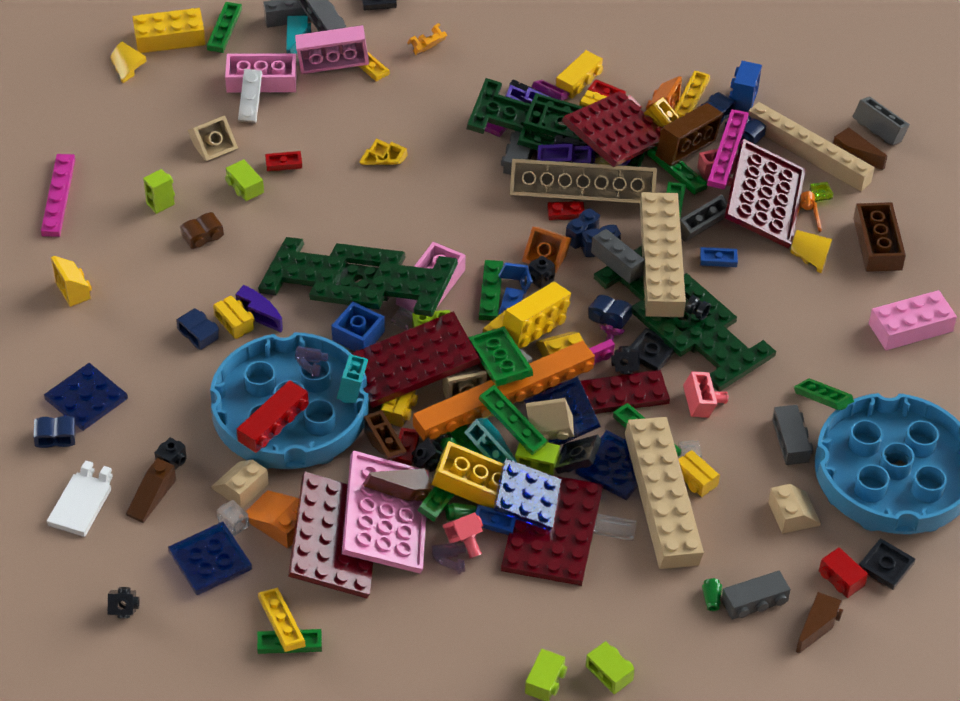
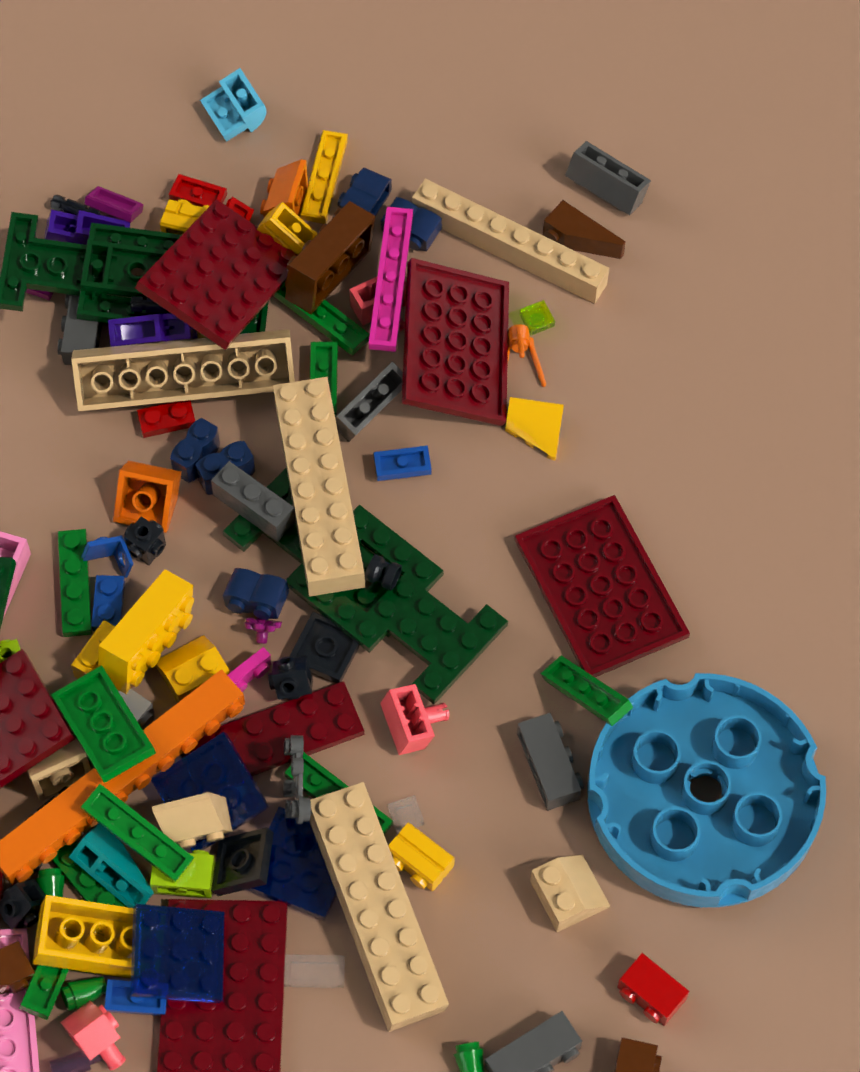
camera: 10 degrees left, 15 degrees up
yellow brick [556,50,603,99] -> none
blue brick [729,60,762,112] -> none
reddish brown brick [853,202,906,272] -> none
black plate [859,538,916,590] -> none
bright pink brick [869,290,957,350] -> none
none -> medium azure brick [200,68,267,142]
none -> dark grey plant [283,735,311,824]
none -> dark red plate [515,495,690,677]

